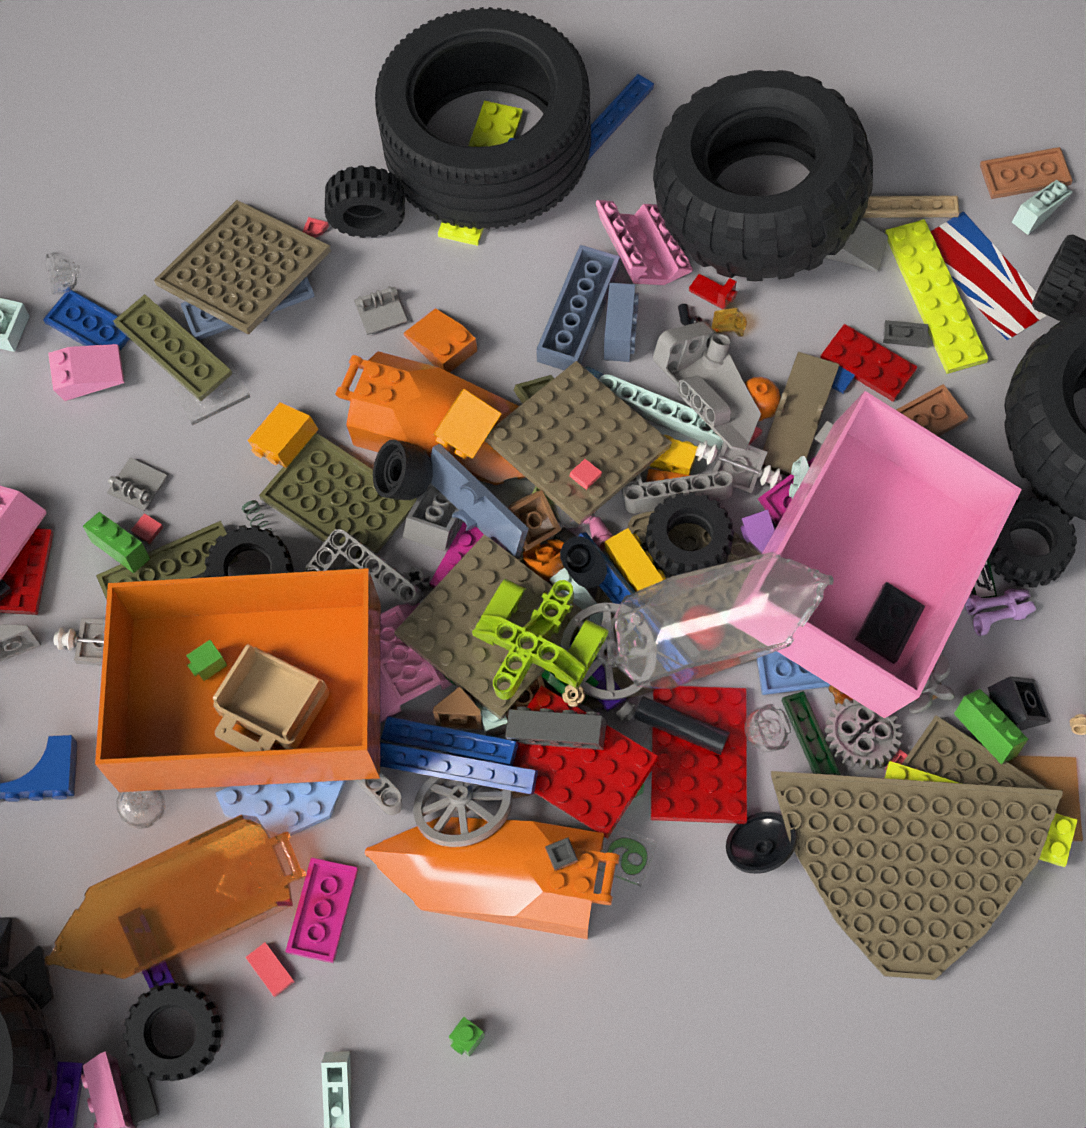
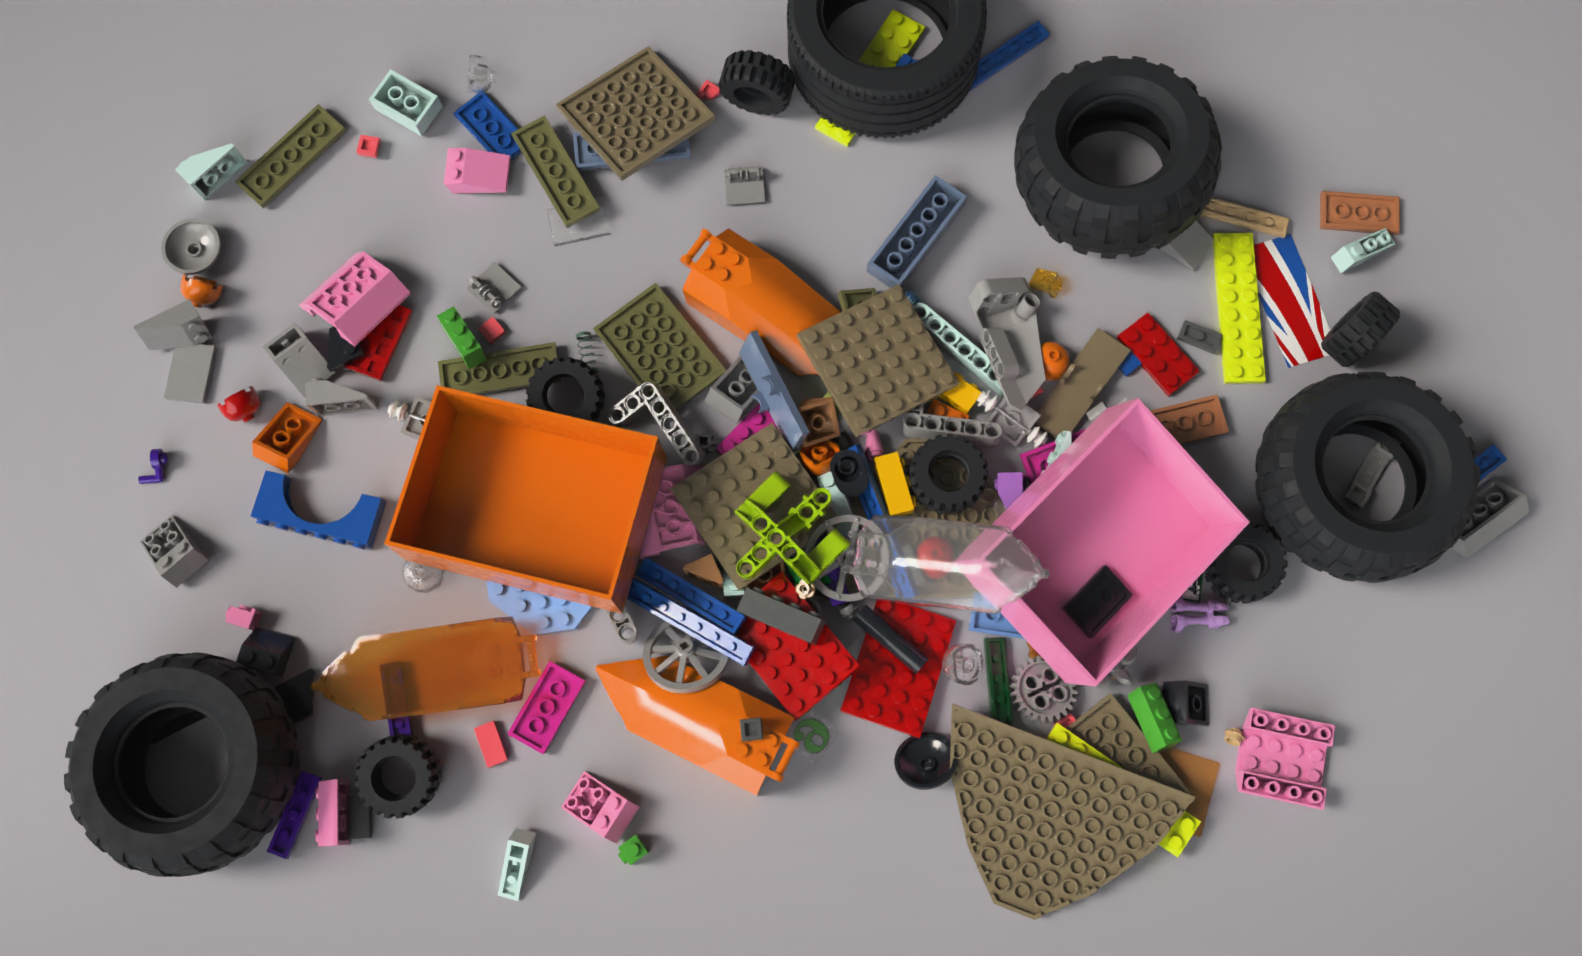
camera: 15 degrees right, 10 degrees up
bright green brick [186,640,227,681] -> none
tan piece [213,644,329,752] -> none
light orange brick [247,402,318,468] -> none
black piece [373,440,433,500] -> none
orange slope [403,308,477,373] -> none
light orange brick [433,389,501,460] -> none
coral tile [569,459,602,490] -> none
bright pink slope [596,200,693,285] -> none
sand blue brick [604,283,639,362] -> none
black arm [678,304,703,326] -> none
red bracket [689,274,738,310] -> none
none -> bright pink slope [561,771,639,844]

